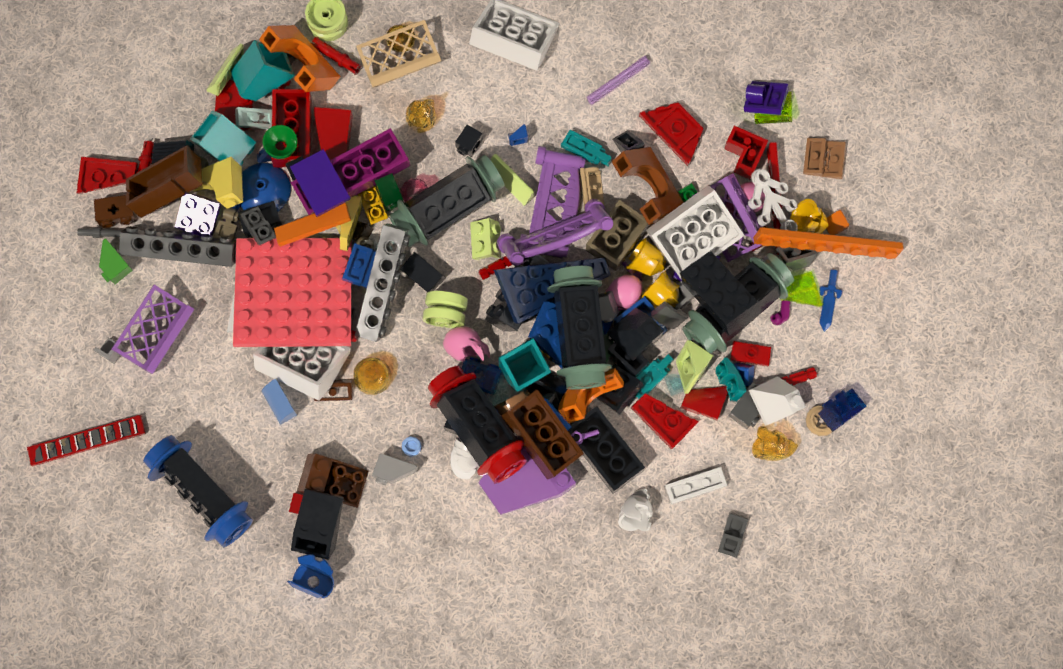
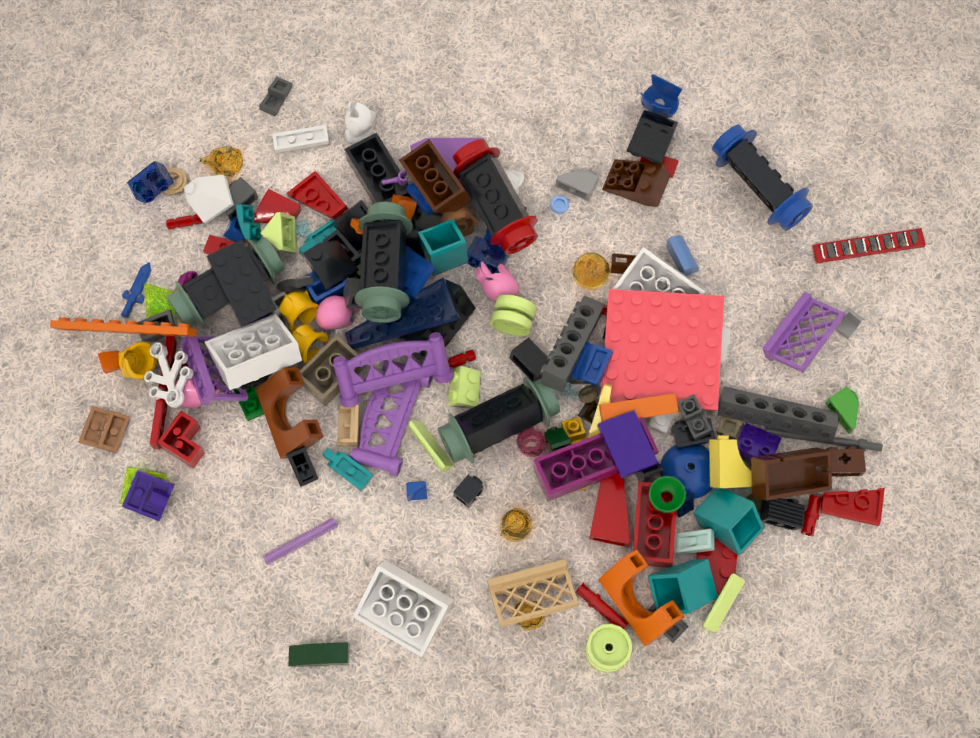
camera: 175 degrees left, 5 degrees down
red wing [639,102,704,166] -> none

